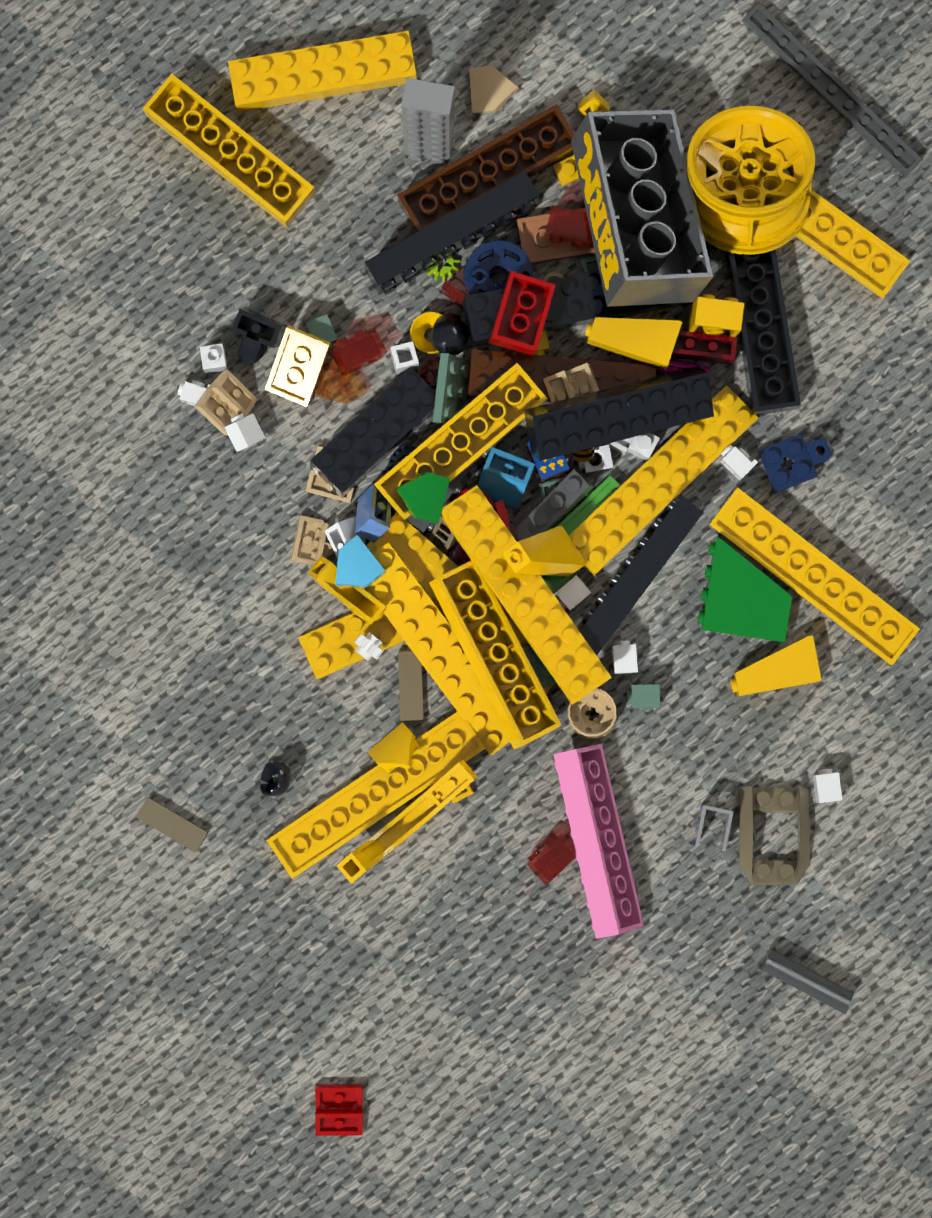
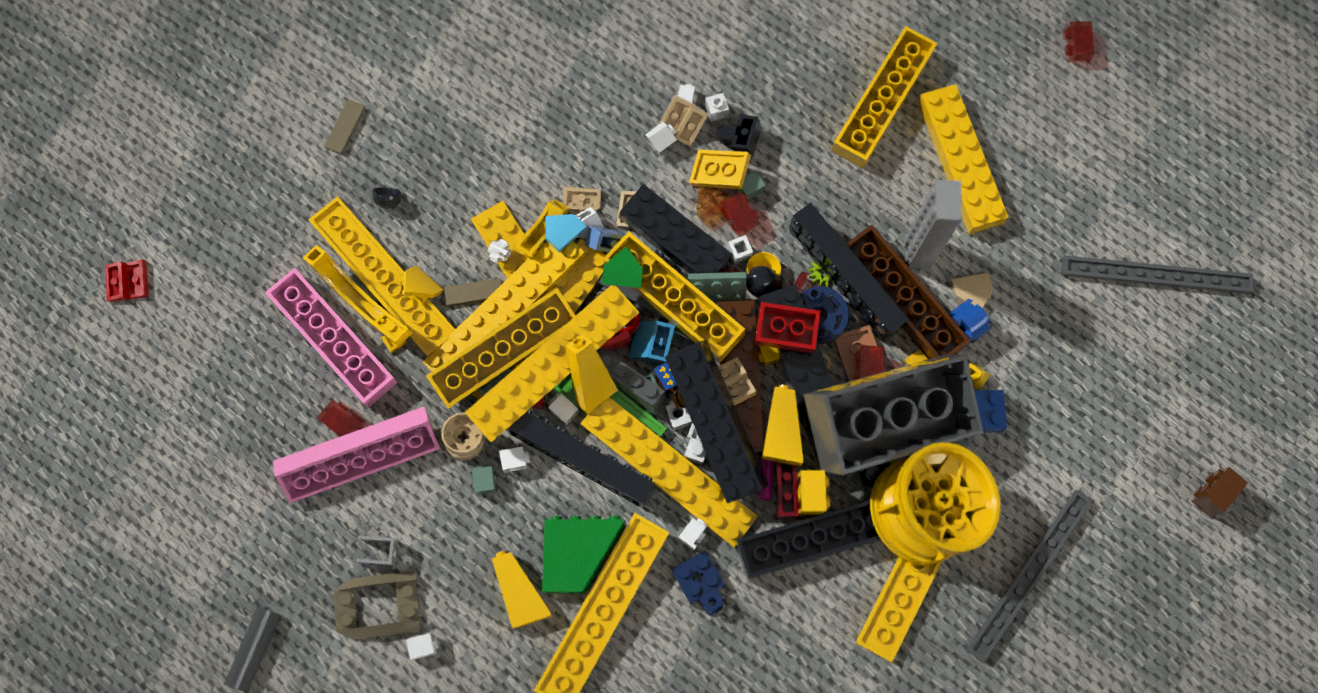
camera: 85 degrees right, 10 degrees down
none -> bright pink brick [265,268,397,408]
none -> blue brick [949,299,992,343]
none -> blue brick [974,390,1007,433]

